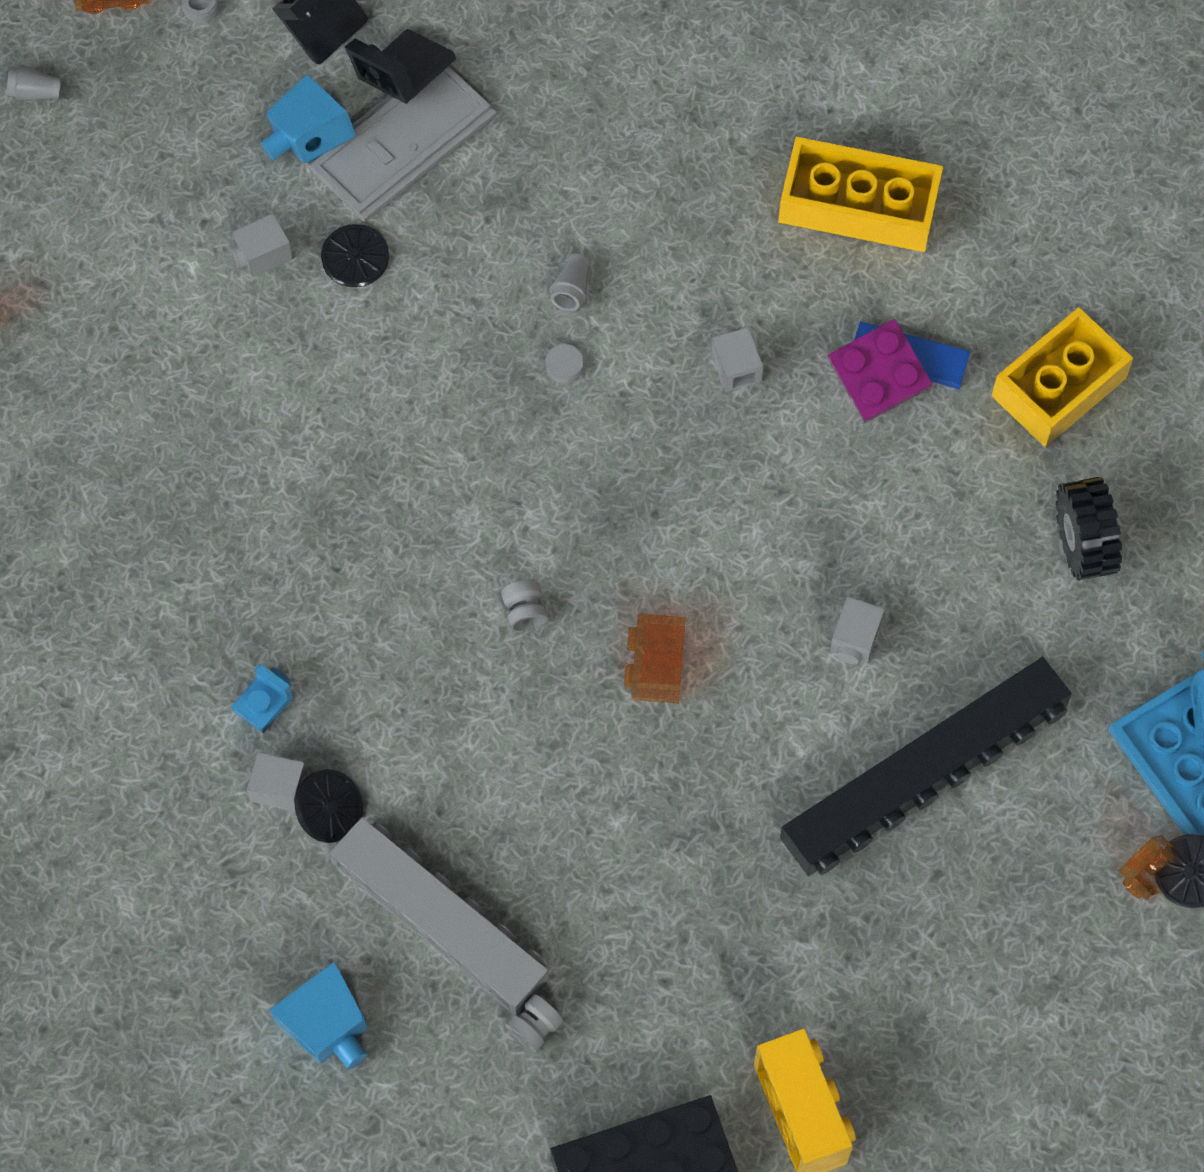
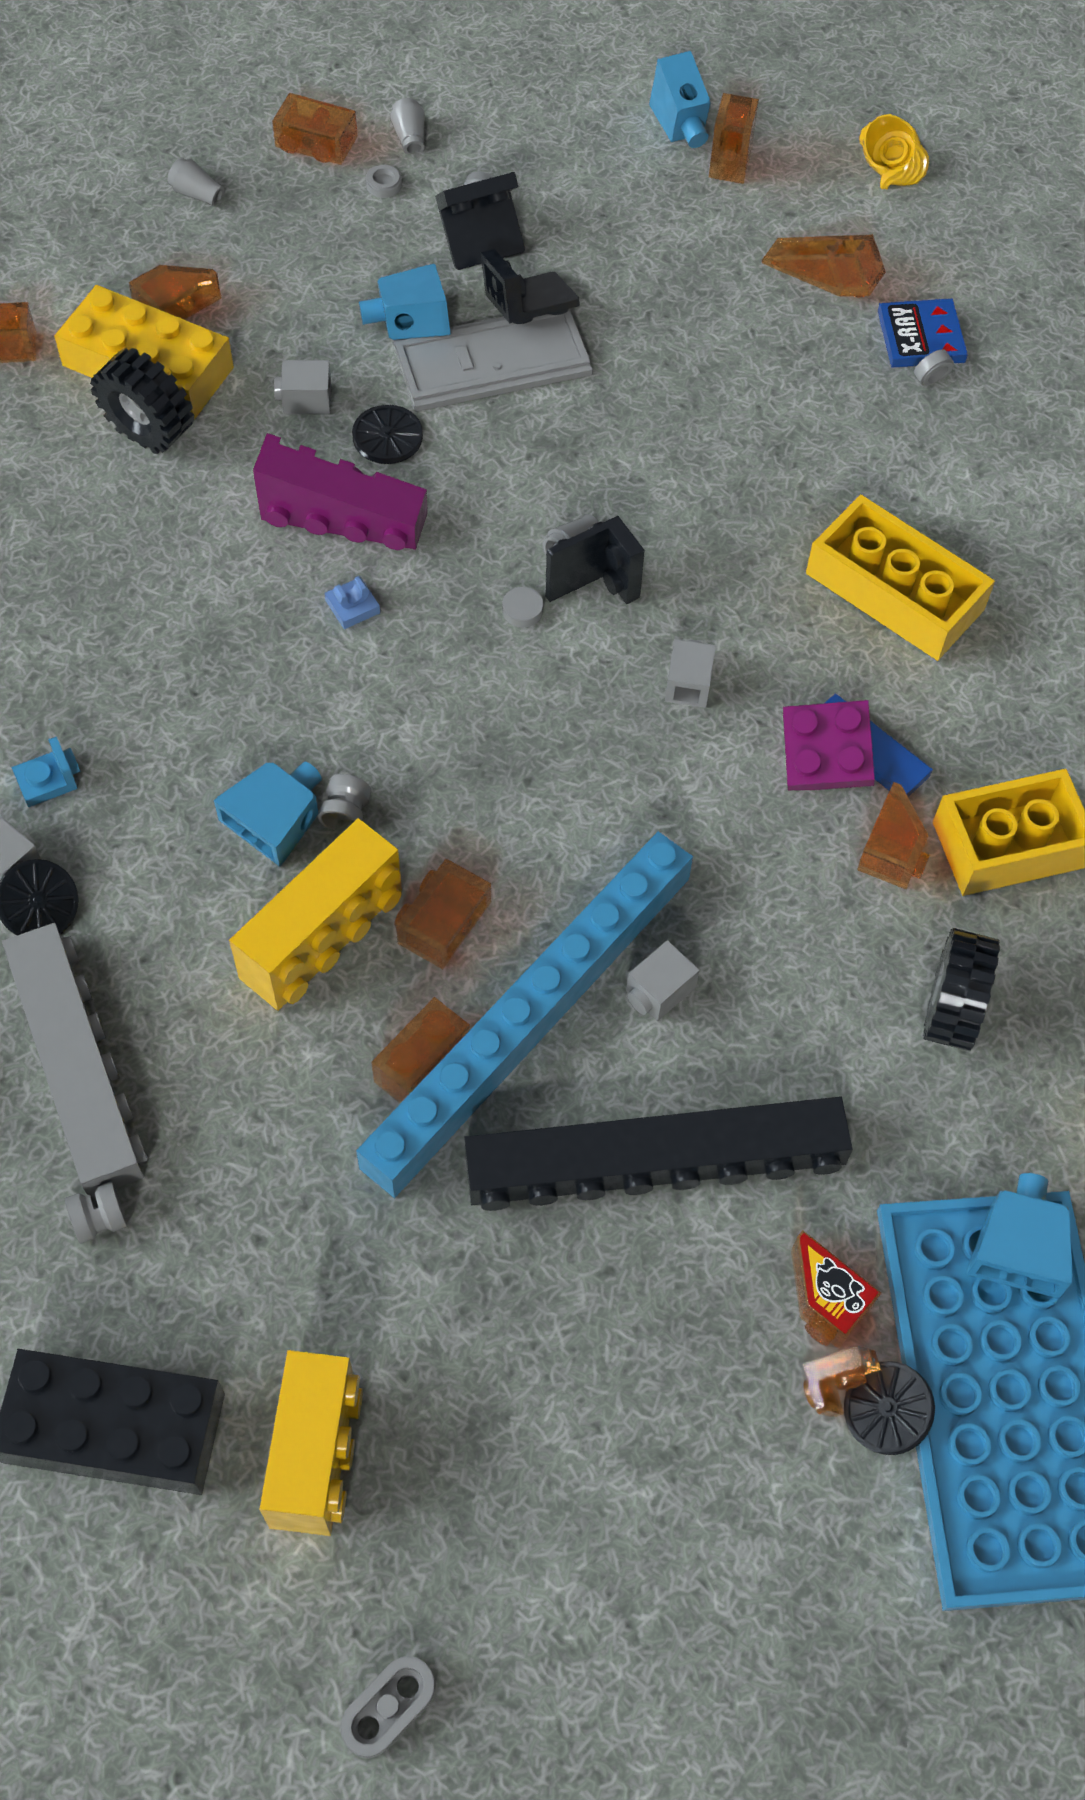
camera: 25 degrees right, 5 degrees down
none -> yellow brick [54,285,234,420]
none -> black wheel [90,348,194,454]
none -> clear orange slope [128,265,221,320]
none -> dark azure torso [214,761,322,867]
none -> yellow brick [229,818,402,1011]
none -> magenta wedge [253,433,428,550]
none -> medium blue tile [324,576,380,629]
none -> dark azure brick [356,831,693,1199]
none -> clear orange brick [371,997,470,1103]
none -> black bracket [545,516,645,604]
none -> slope [791,1230,882,1349]
none -> clear orange slope [857,782,930,889]

